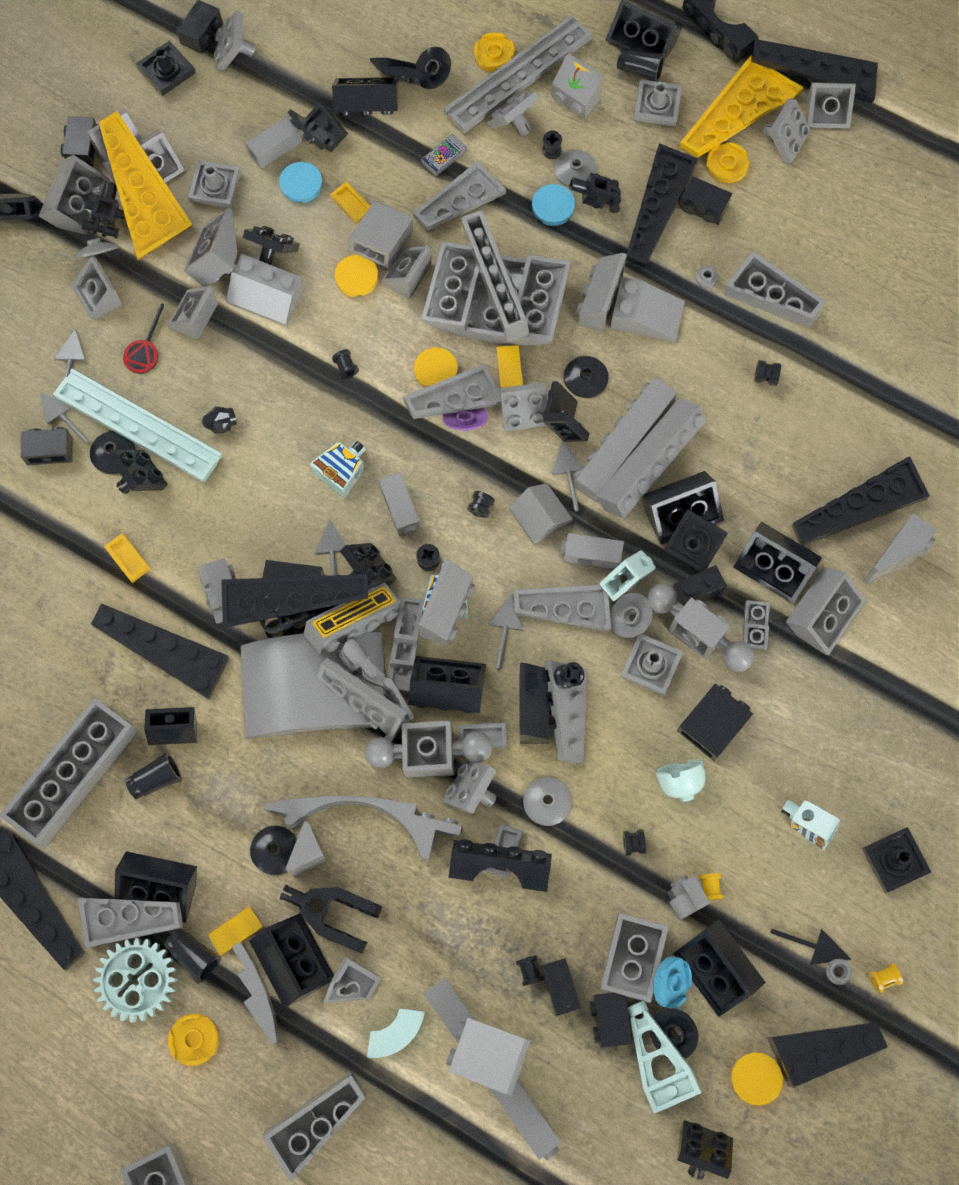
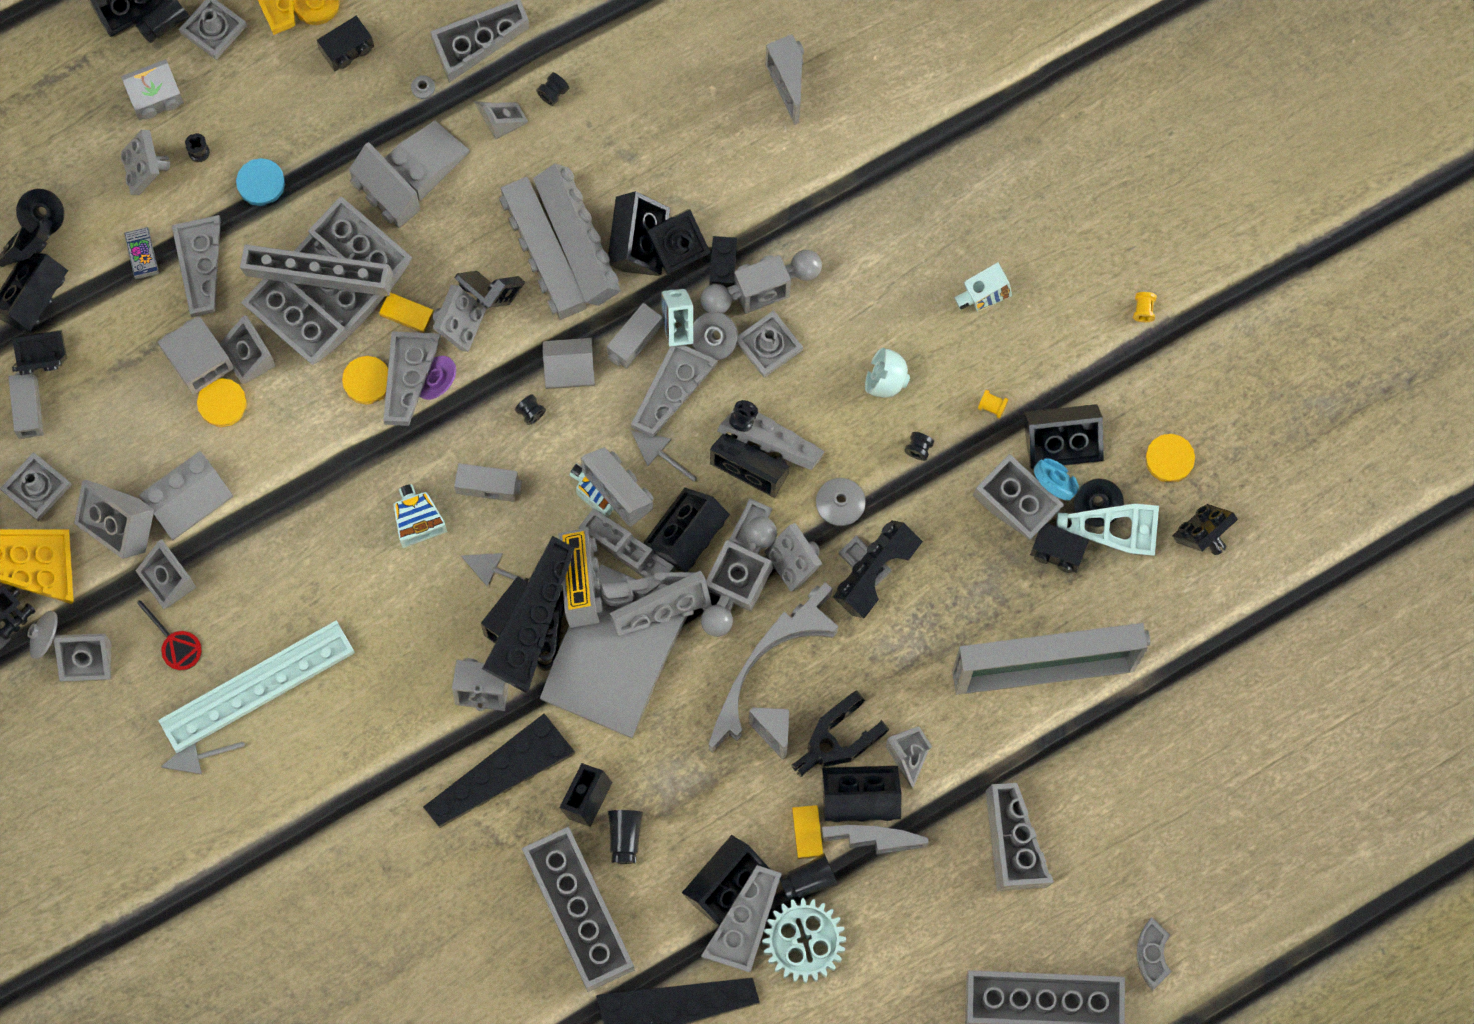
camera: 65 degrees left, 0 degrees up
brick [21,427,73,465] -> none
light grey piece [54,330,86,377] -> none
black dish [90,431,135,474] -> none
yellow tile [104,533,151,583] -> none
black plate [108,450,168,494] -> none
yellow tile [168,1014,219,1066] -> none
black rock [202,406,237,434] -> none
black plate [242,226,300,265] -> none
black dish [250,825,297,875] -> none
medium azure tile [279,162,322,203] -> none
yellow tile [330,181,371,225] -> none
black bush [332,349,359,379] -> none
black plate [340,543,397,588] -> none
light aqua tile [367,1009,425,1058] -> none
black wheel [416,544,440,571] -> none
light grey plate [444,15,592,134] -> none
light grey slope [446,1018,530,1096] -> none
yellow tile [473,32,515,72] -> none
black bush [516,955,544,986] -> none
black brick [541,958,581,1016] -> none
light grey piece [552,441,584,512] -> none
light grey dish [554,150,597,187] -> none
black dish [564,356,608,398] -> none
black piece [569,173,621,213] -> none
black wing [626,143,698,268] -> none
light grey hinge [667,875,710,920] -> none
black brick [677,683,753,762] -> none
black slope [733,521,822,604] -> none
light grey slope [743,600,770,649] -> none
black wedge [767,1022,888,1088] -> none
black piece [770,929,851,965] -> none
light grey slope [786,567,866,656] -> none
black wing [792,456,930,546] -> none
light grey plate [826,959,852,985] -> none
black plate [862,827,931,894] -> none
none -> light grey slope [474,101,528,139]

